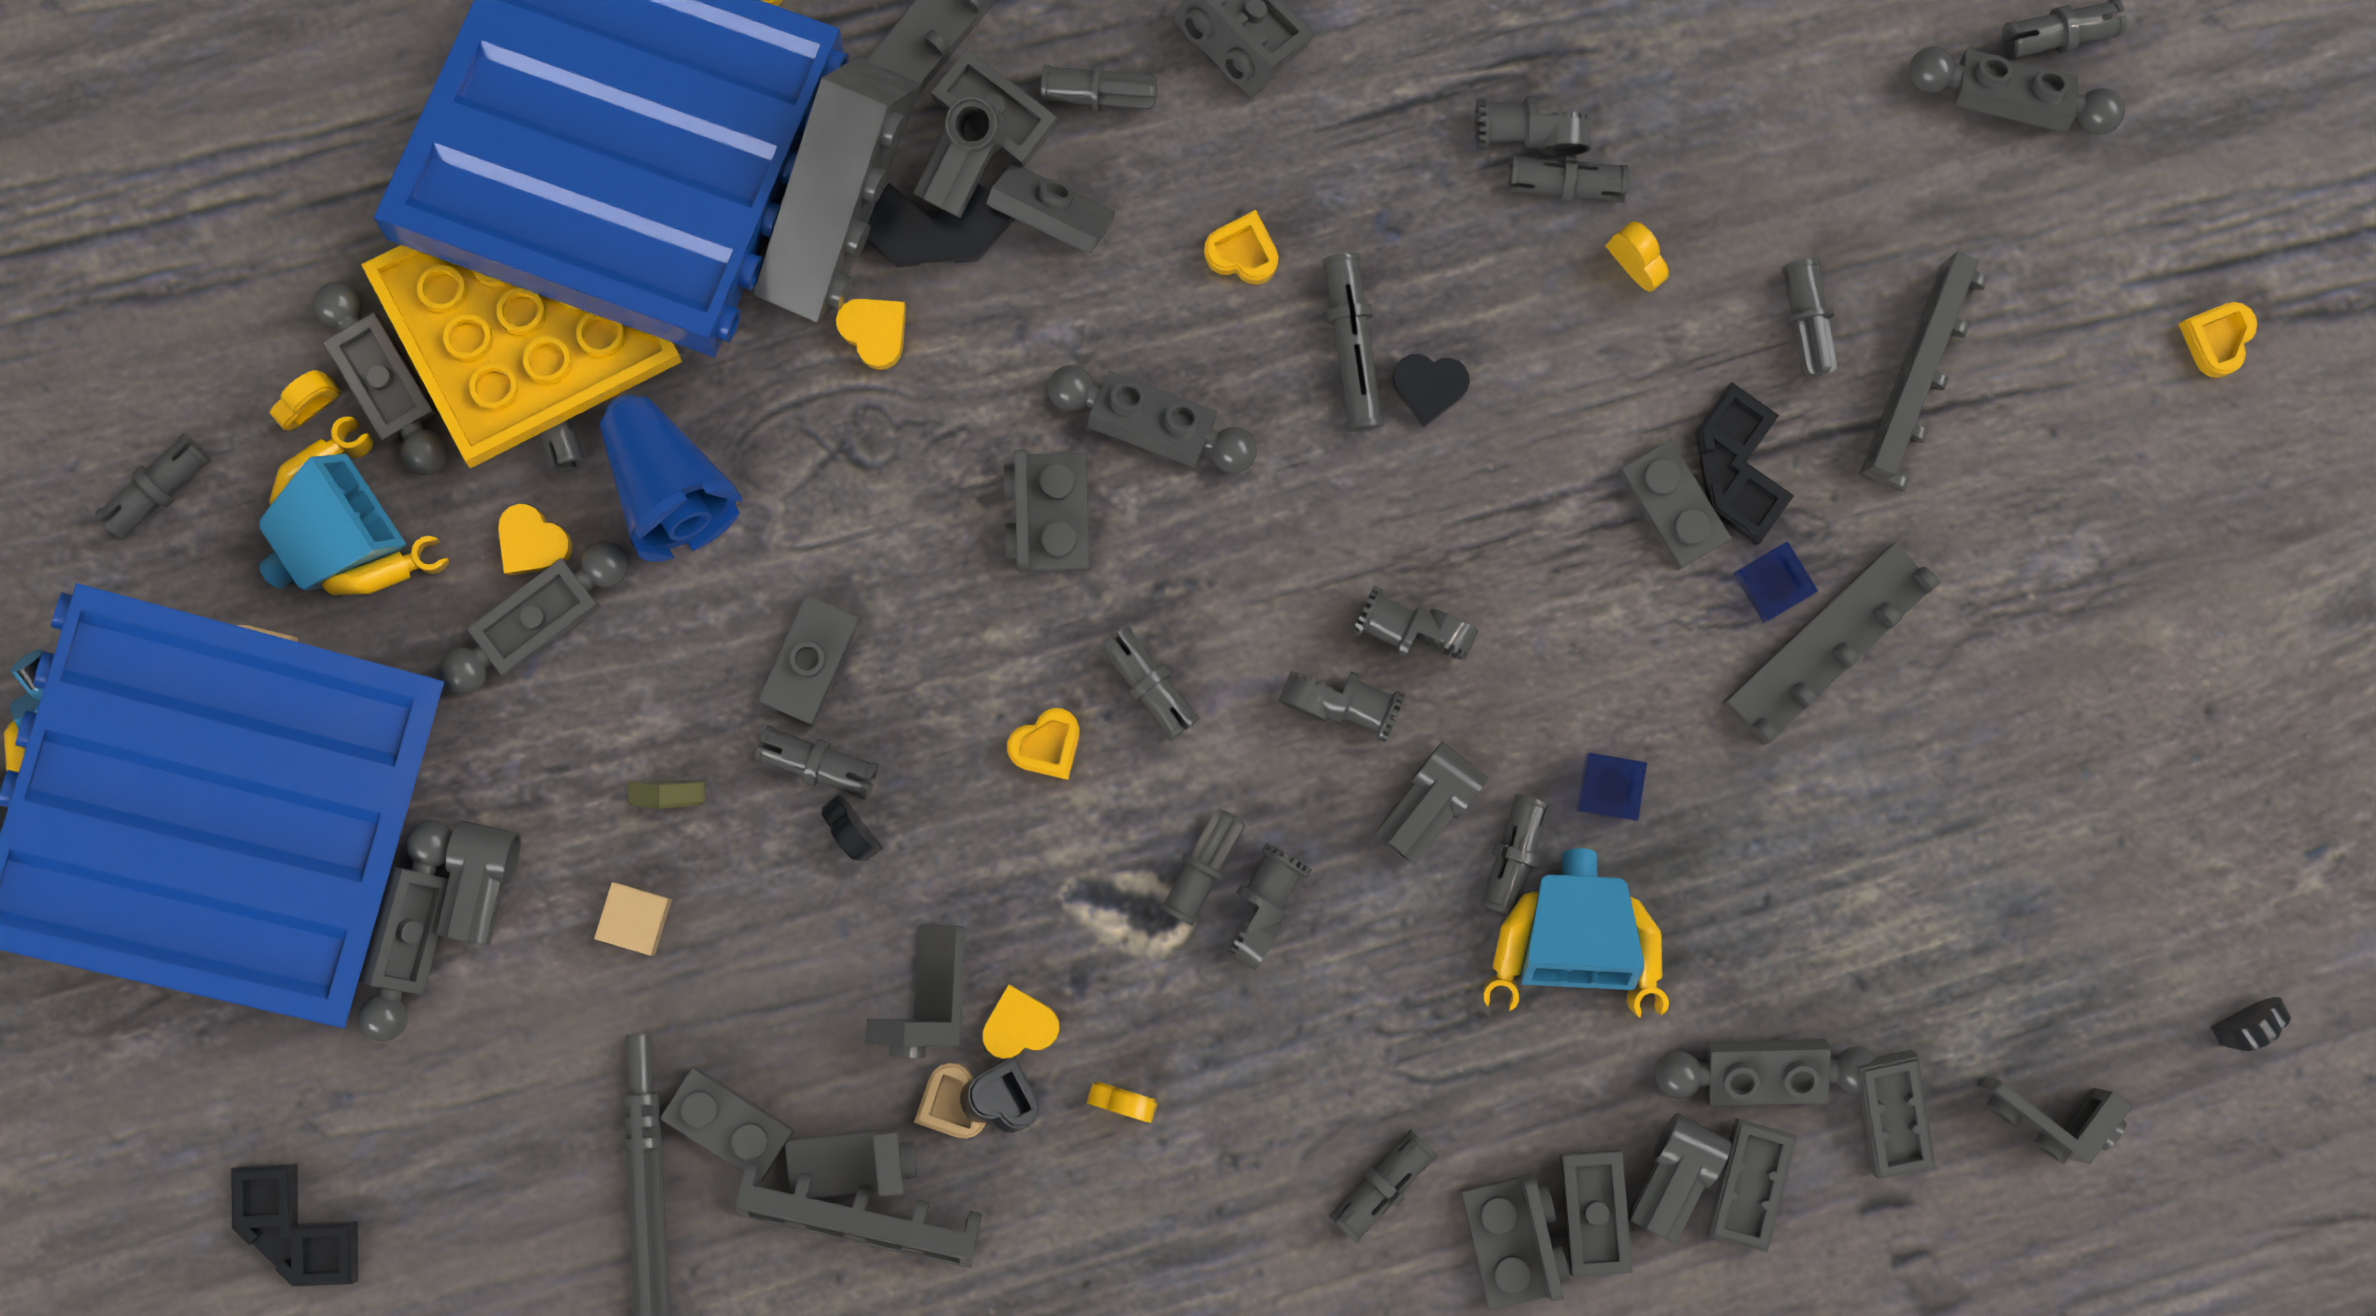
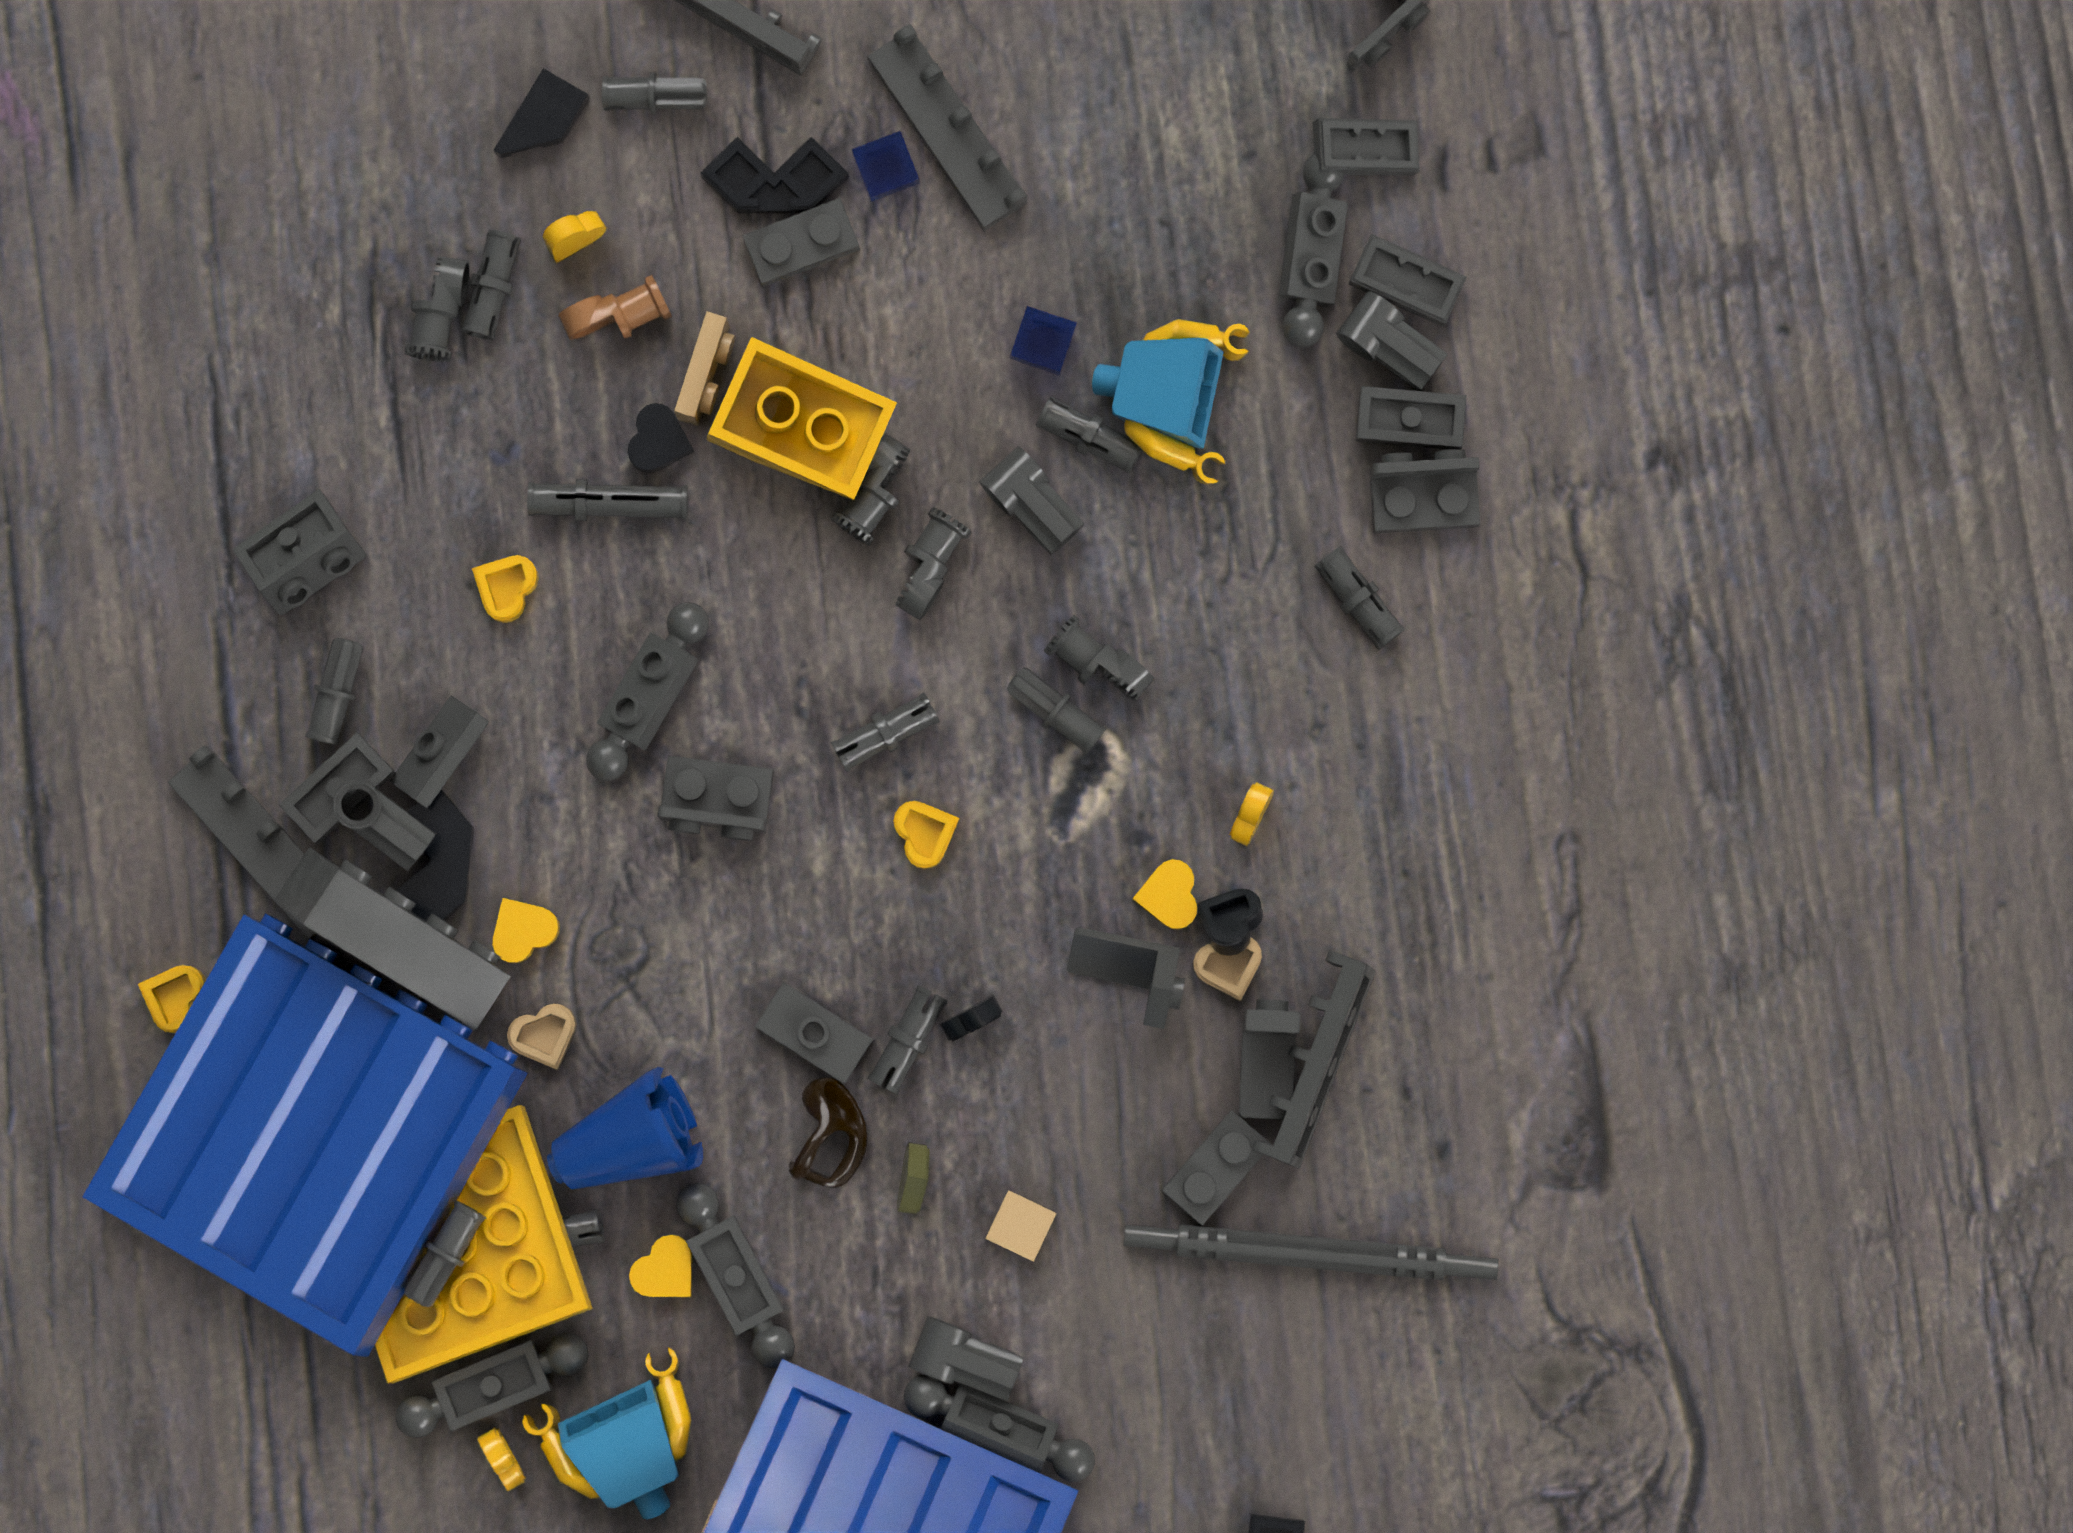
camera: 85 degrees left, 0 degrees up
none -> dark grey axle [405,1200,486,1308]
none -> black tile [494,68,590,158]
none -> tan tile [507,1004,577,1070]
none -> medium nougat connector [558,275,672,340]
none -> tan plate [674,311,735,426]
none -> yellow slope [706,337,897,500]
none -> dark brown piece [789,1077,867,1188]

